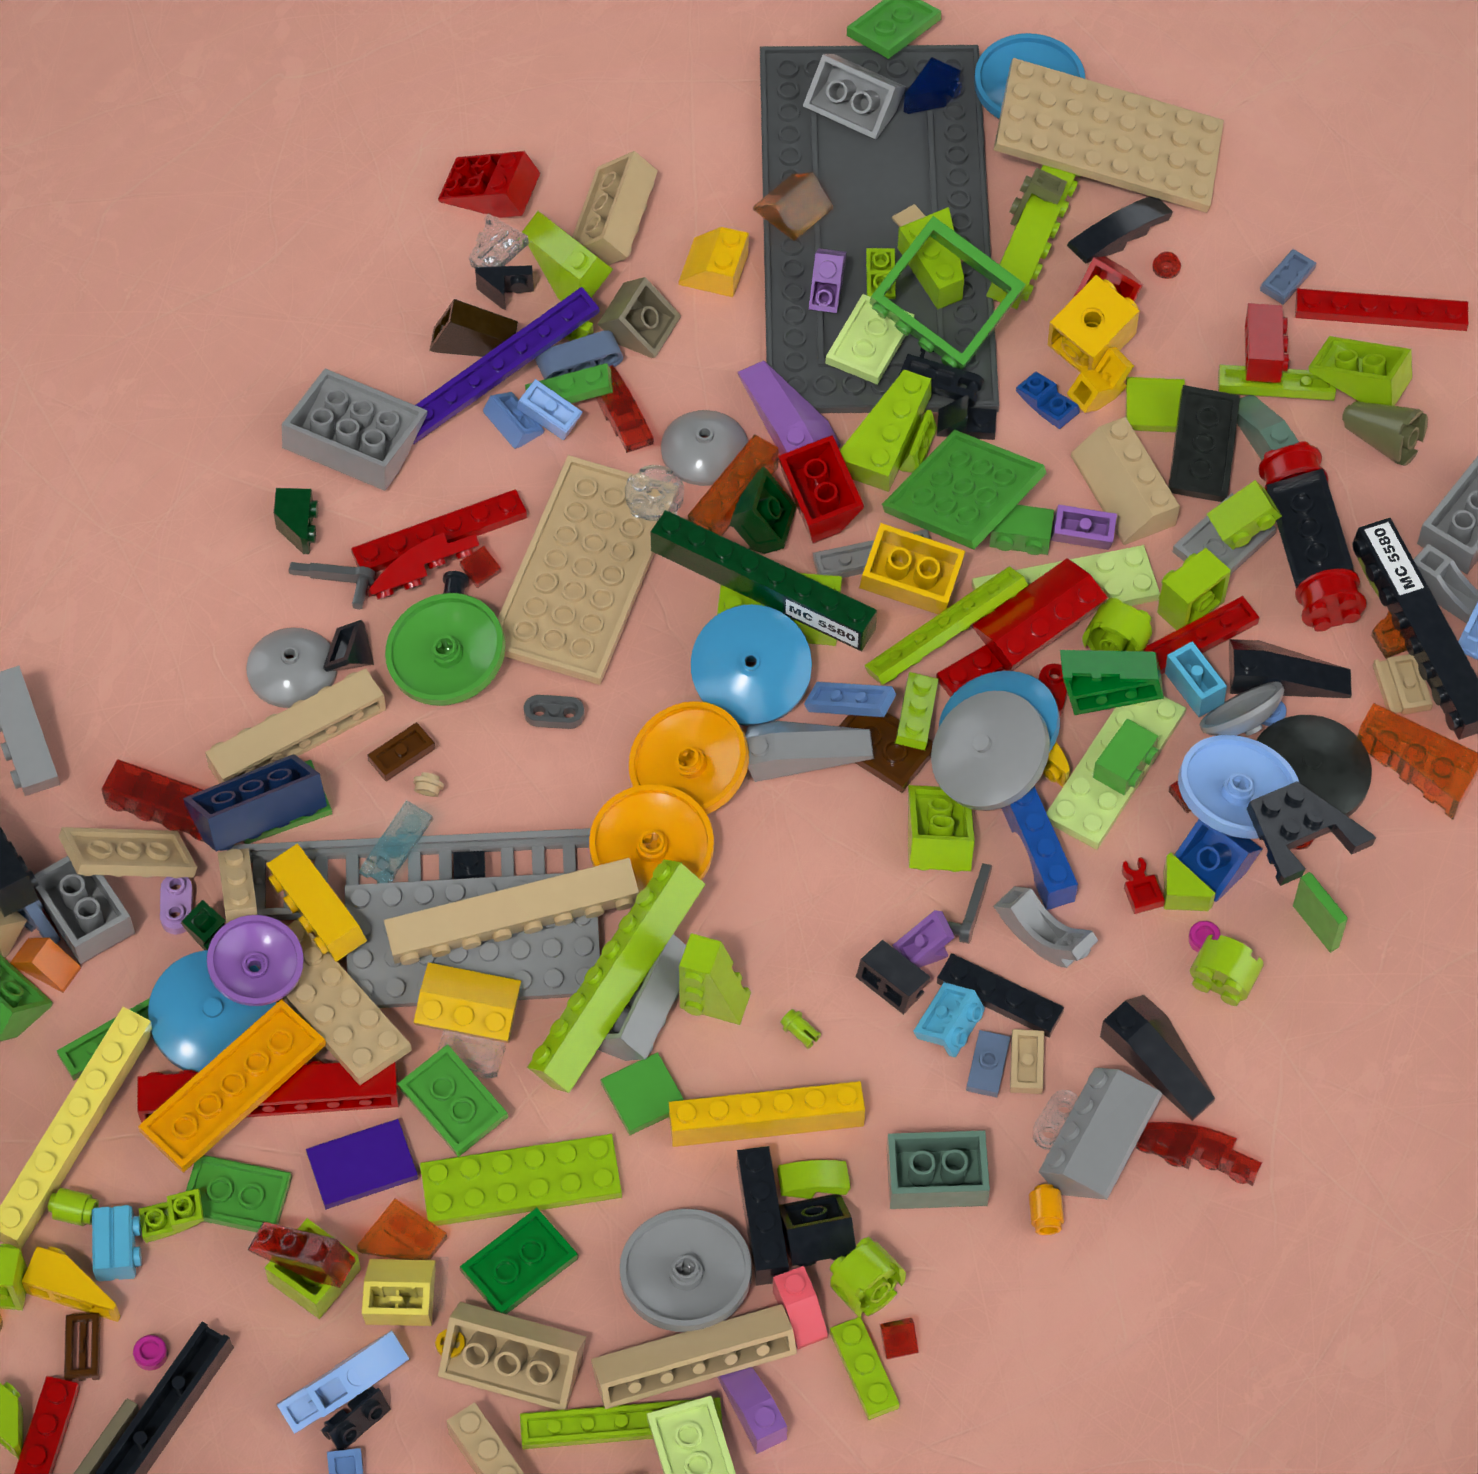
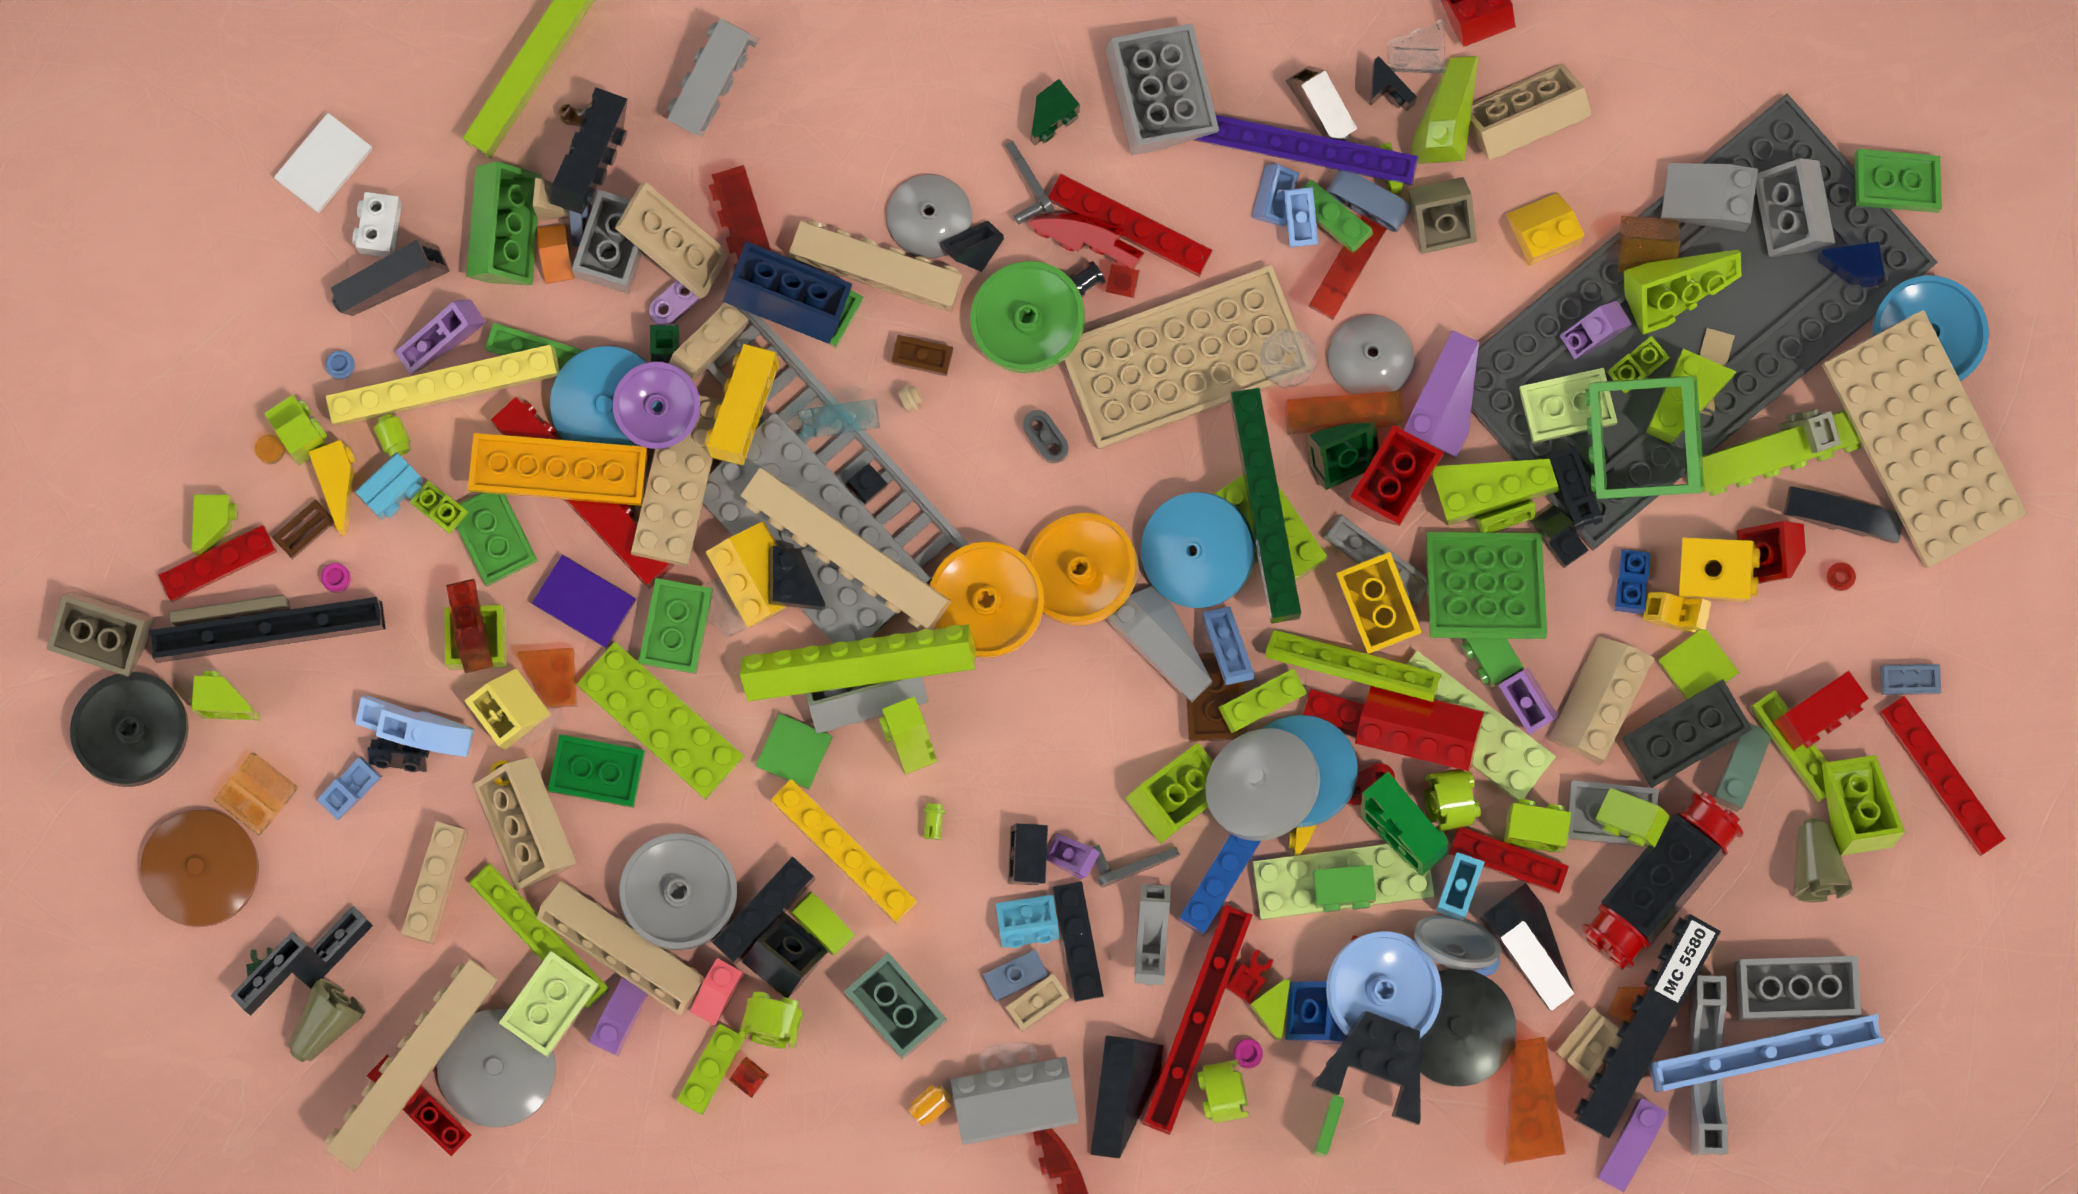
camera: 50 degrees right, 20 degrees up
none -> medium lavender slope [395,299,486,375]
none -> black wing [769,546,825,610]
none -> red tile [1142,904,1253,1135]
none -> lime wedge [1624,249,1741,335]
none -> light grey slope [1661,163,1758,232]

